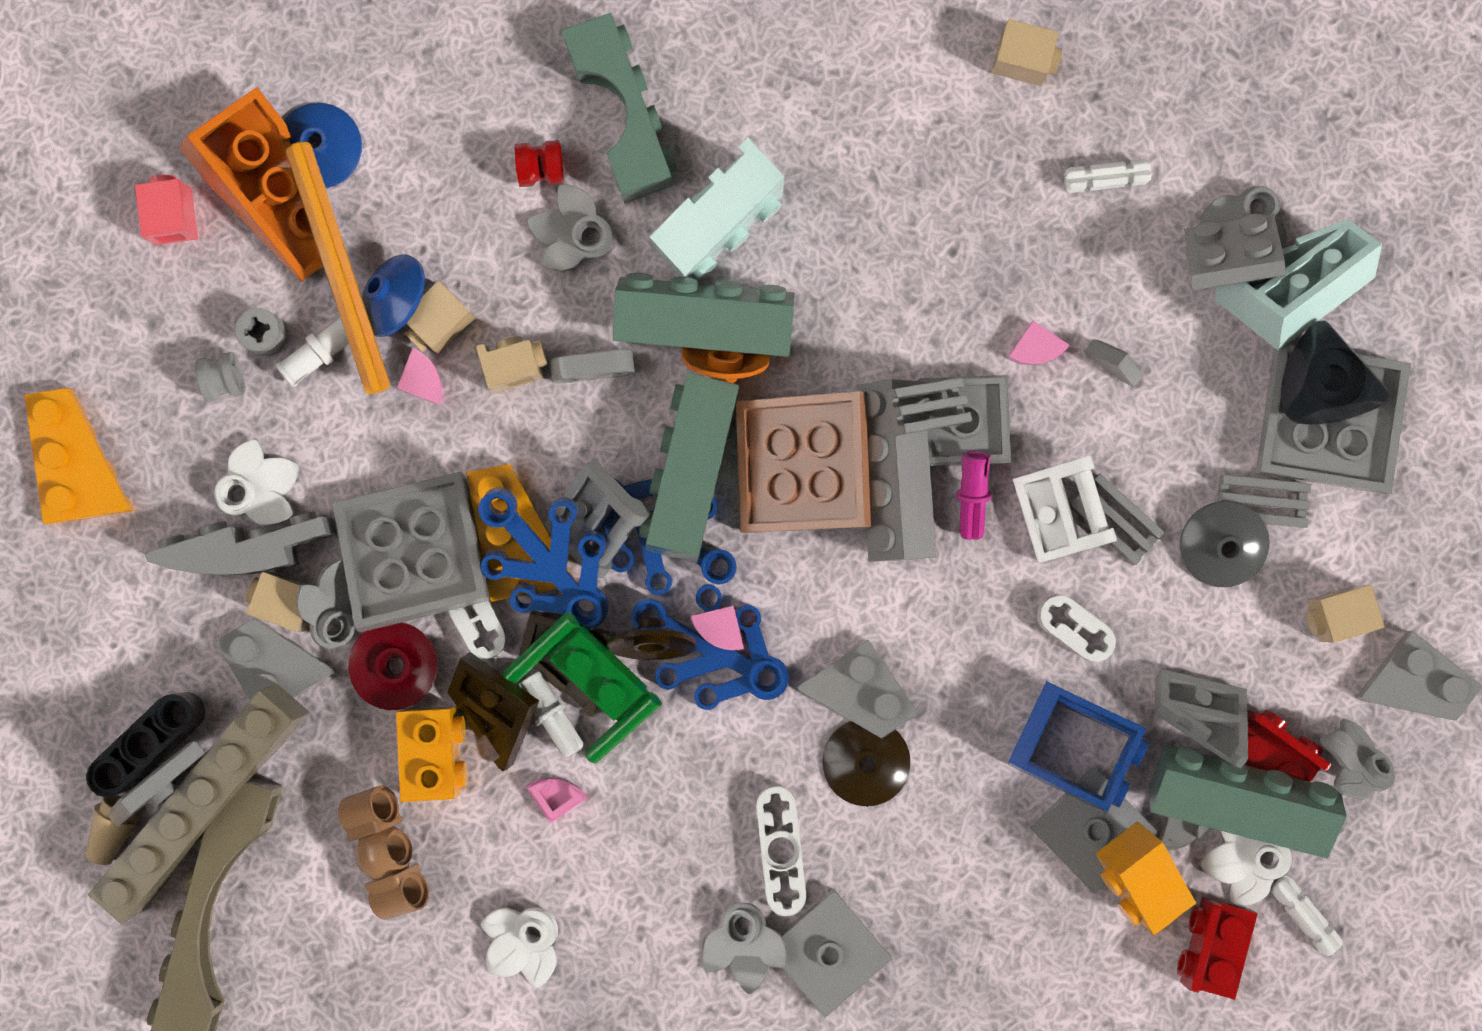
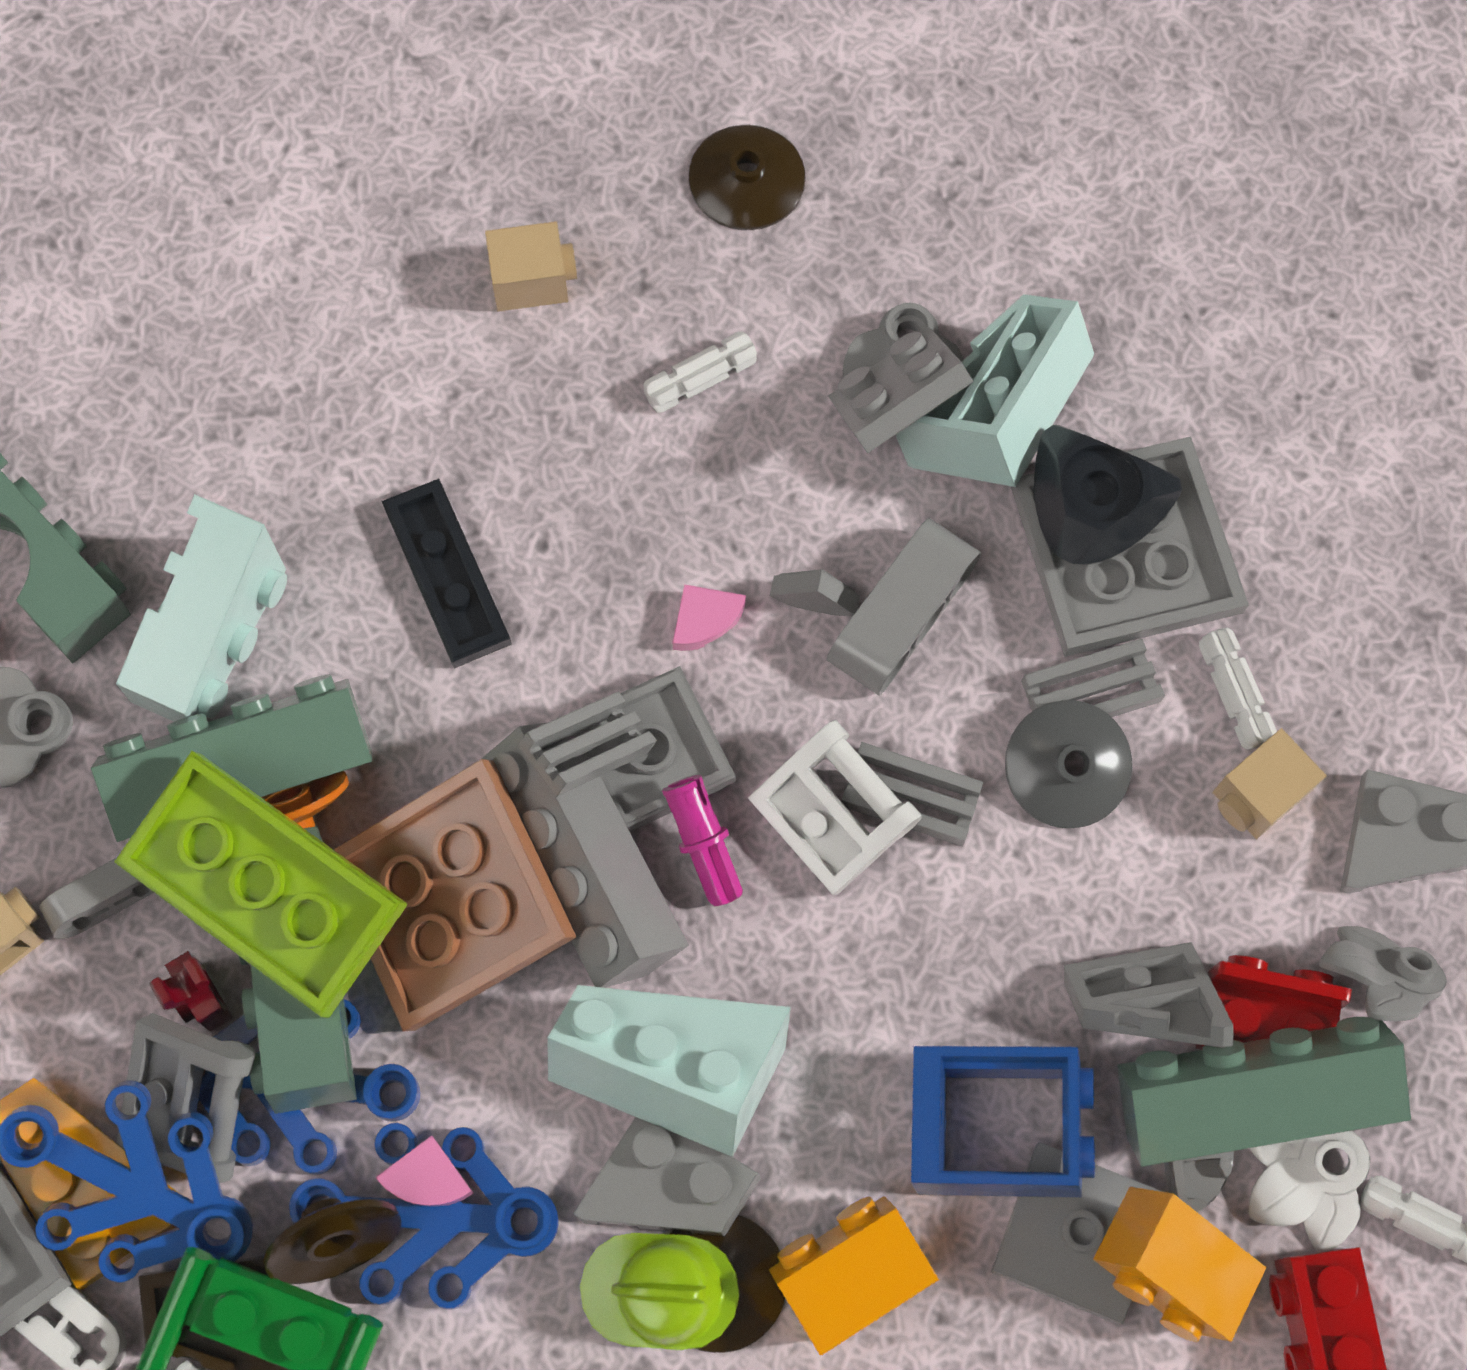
camera: 25 degrees left, 15 degrees down
white beam [1037,596,1116,662] -> none
none -> lime tile [114,751,408,1018]
none -> dark red plate [149,951,234,1032]
none -> black tile [382,478,512,669]
none -> light aqua wedge [547,985,791,1157]
none -> lime piece [580,1233,739,1350]
none -> dark brown dish [688,125,805,230]
none -> light orange brick [768,1196,939,1356]
none -> light grey beam [826,518,981,696]
none -> white axle [1199,628,1277,750]

